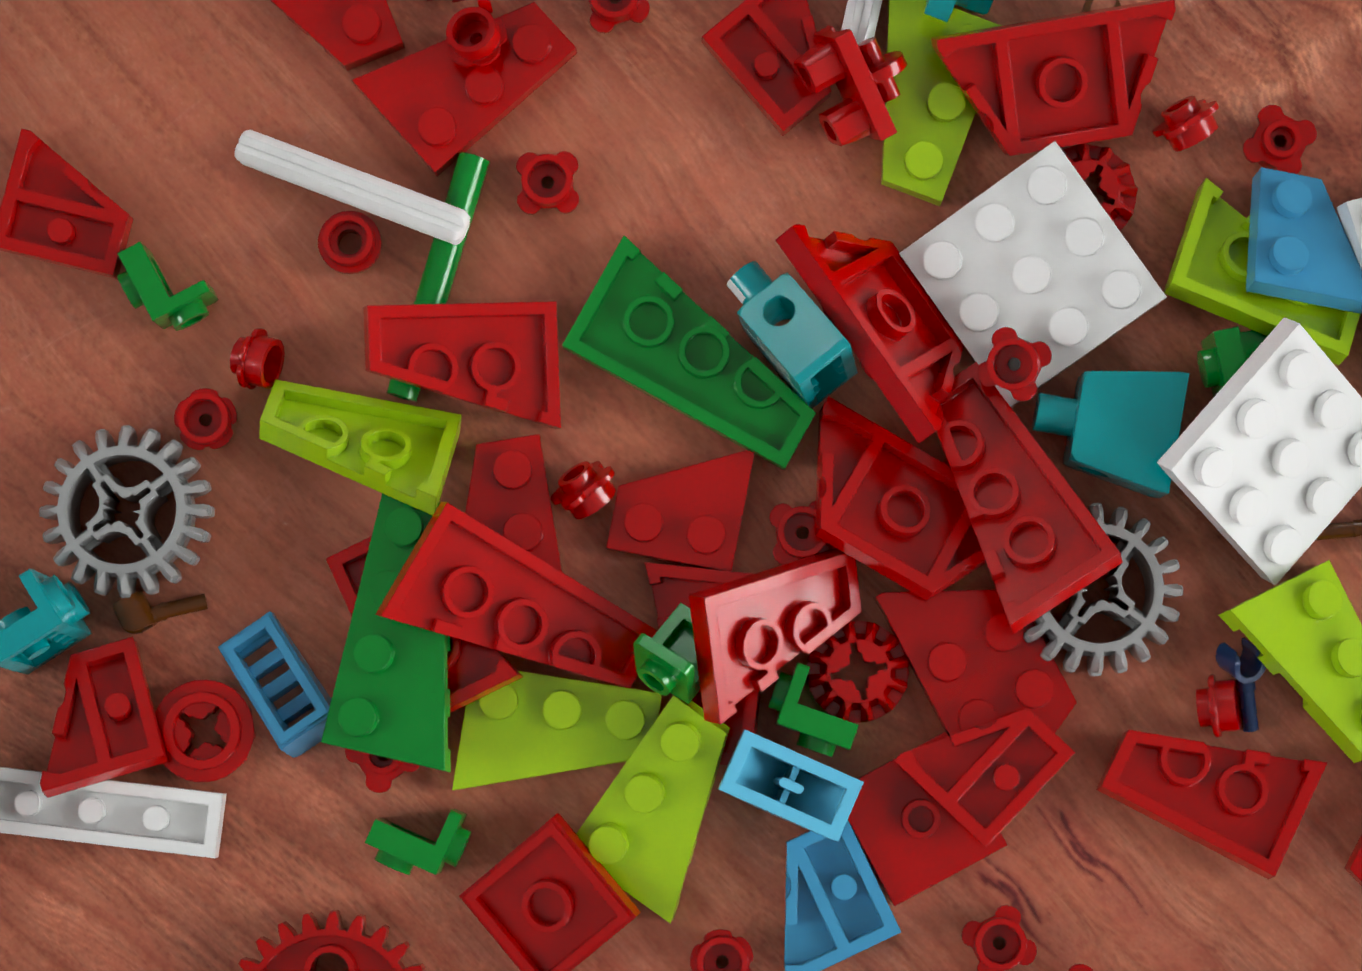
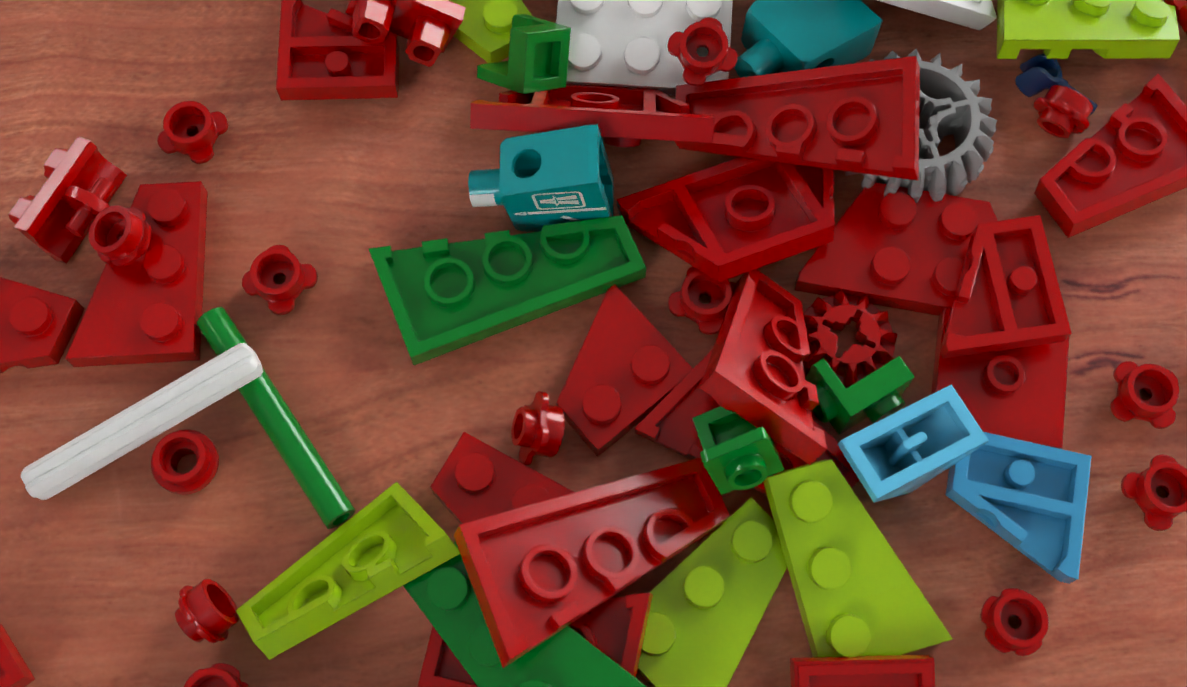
camera: 55 degrees left, 15 degrees down
green bracket [117,242,219,331] -> none
red wing [363,301,561,429] -> none
none -> green panel [477,14,571,94]

